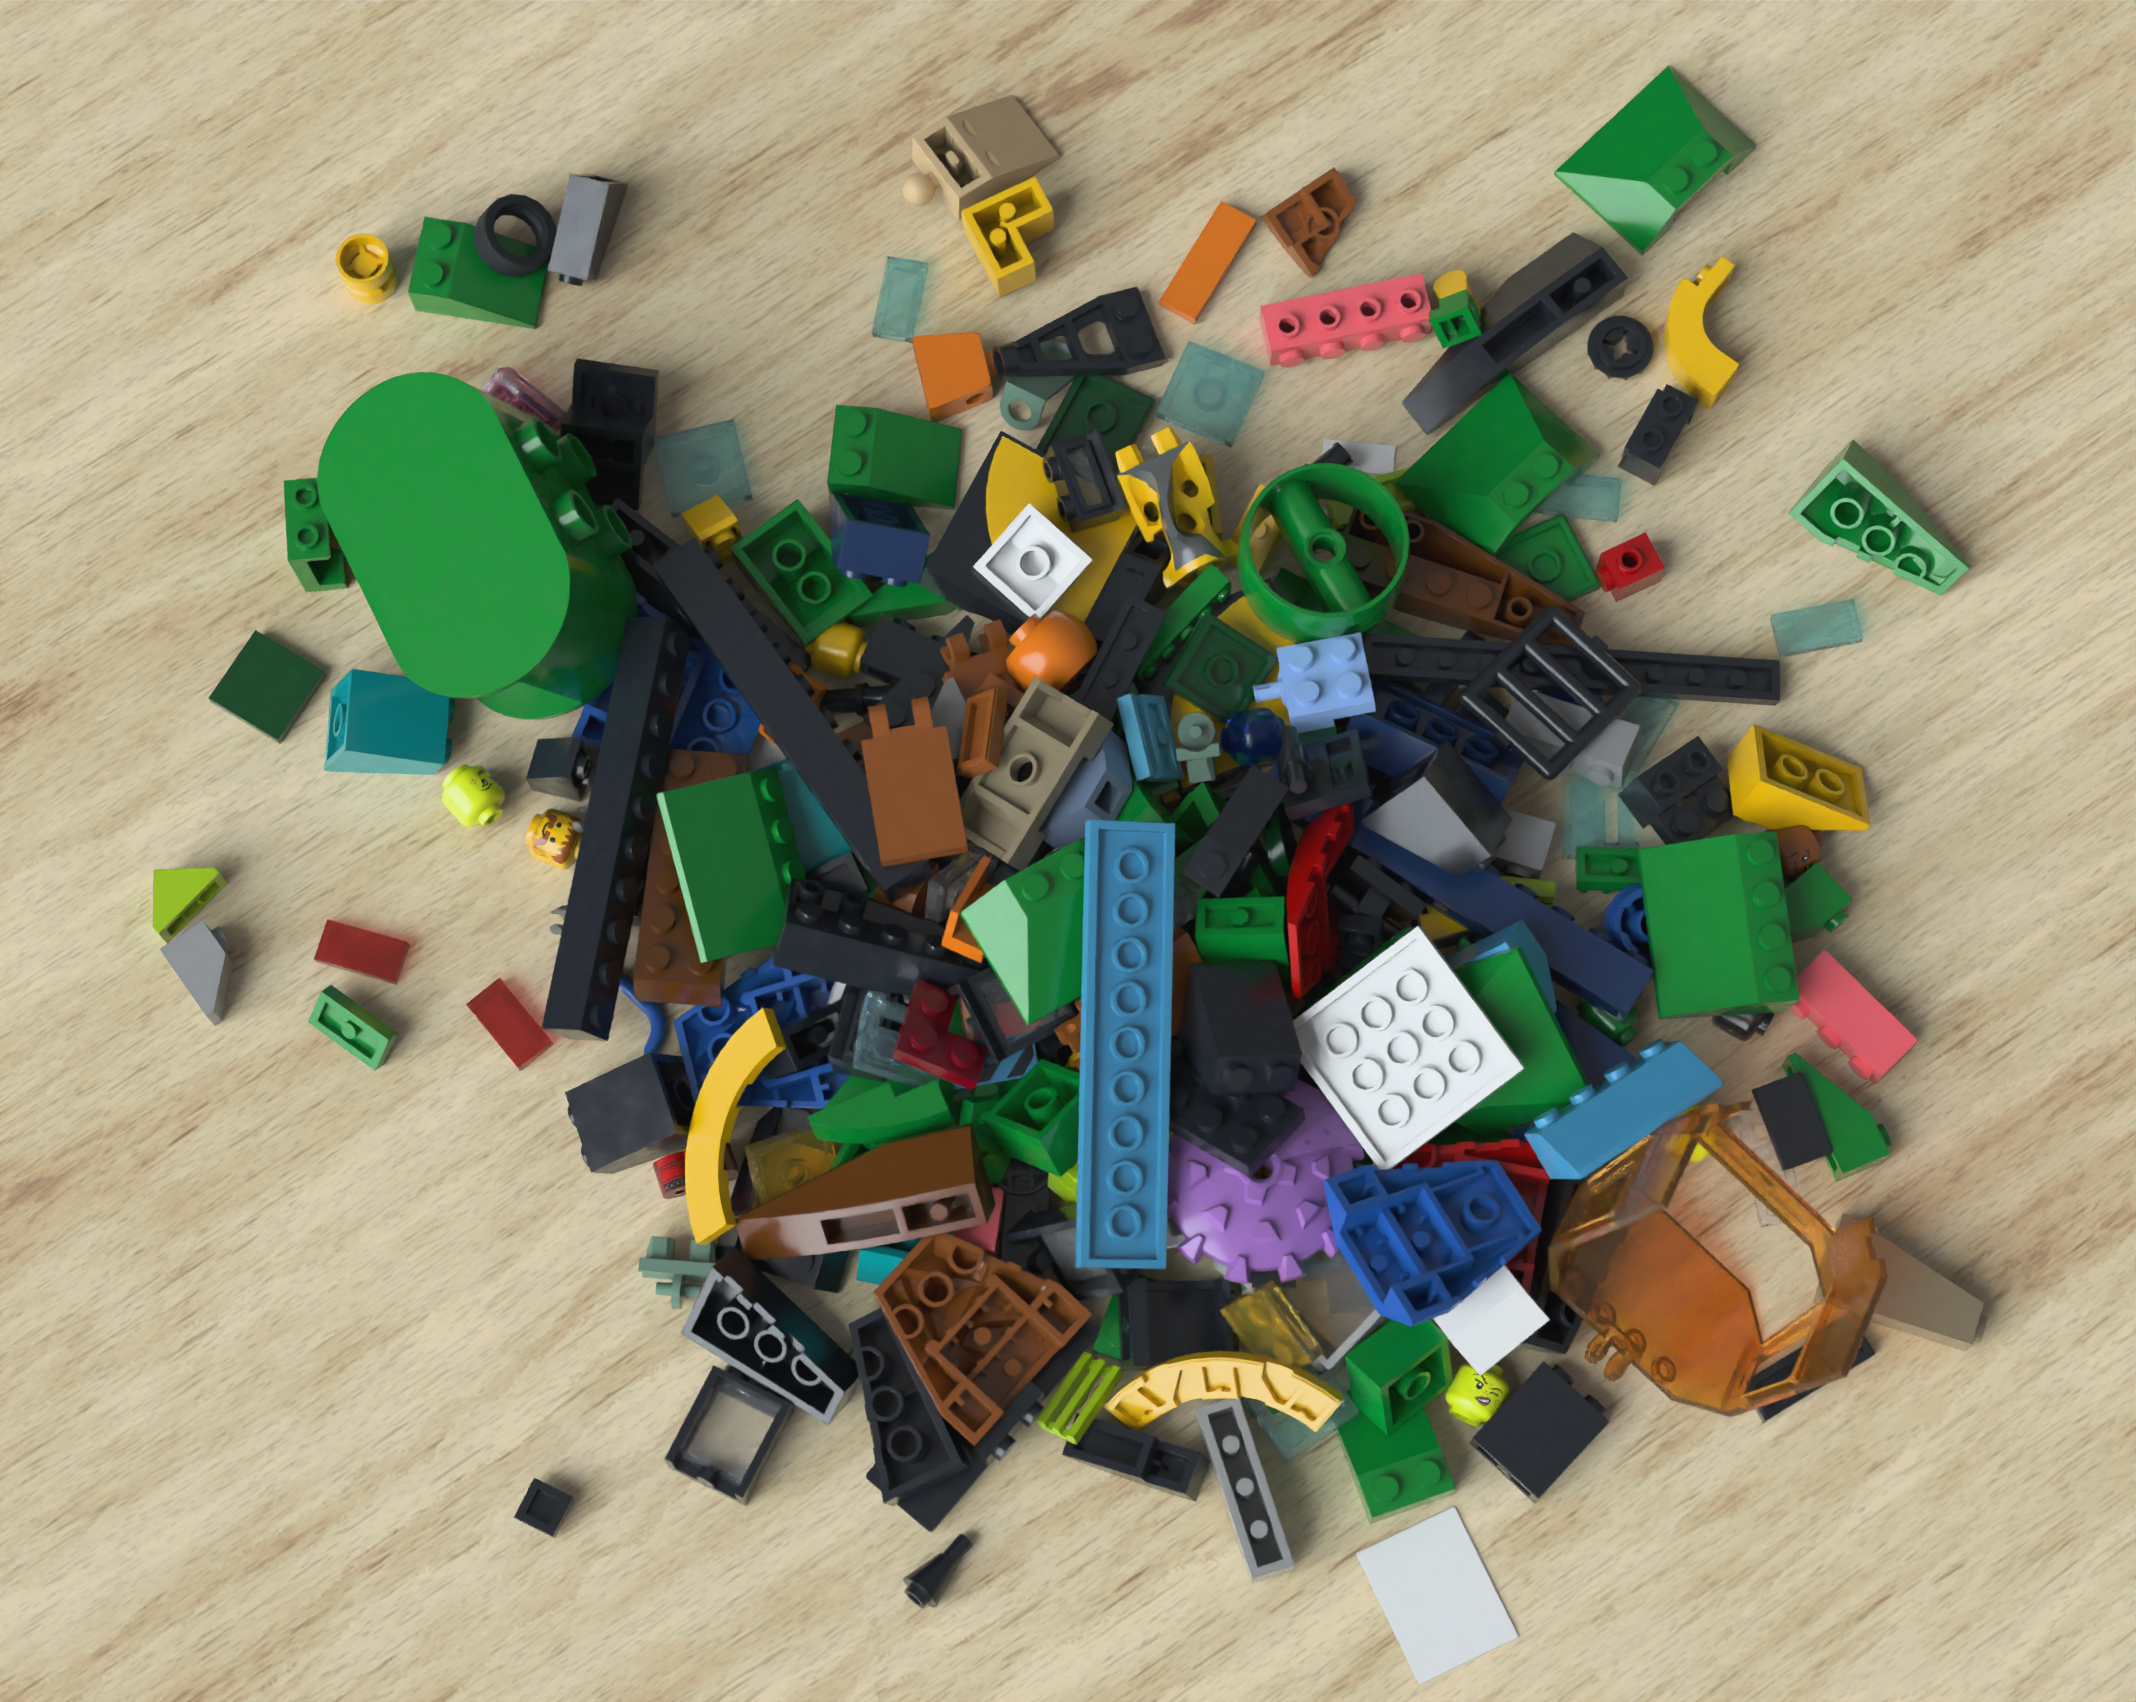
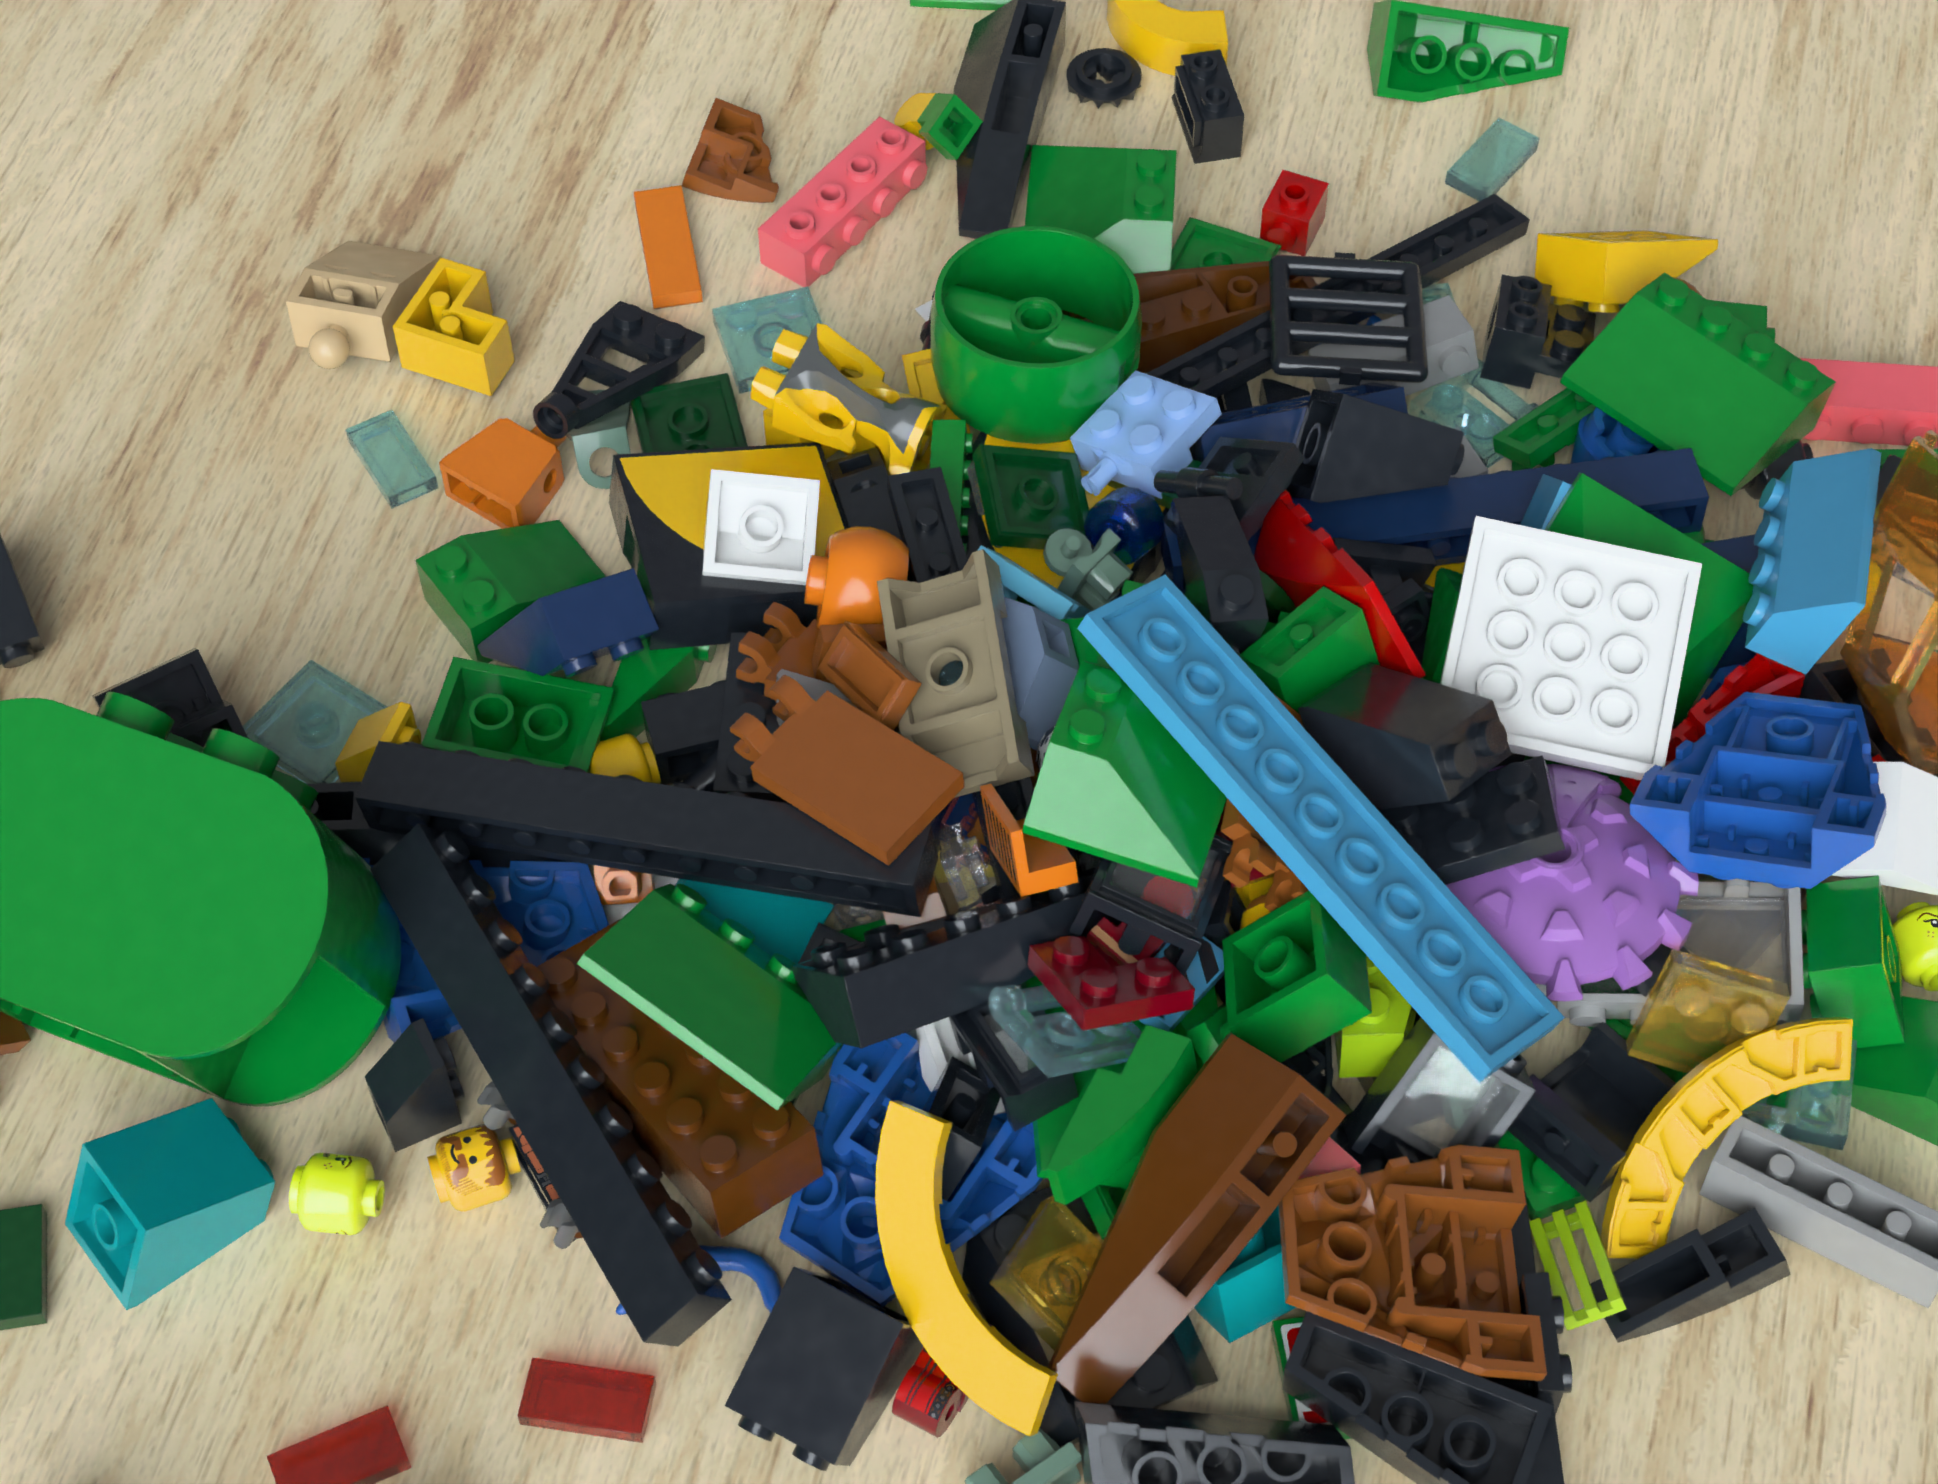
camera: 45 degrees left, 20 degrees down
black window [1042,429,1128,533] -> none
clear light blue tile [1534,474,1622,523] -> none

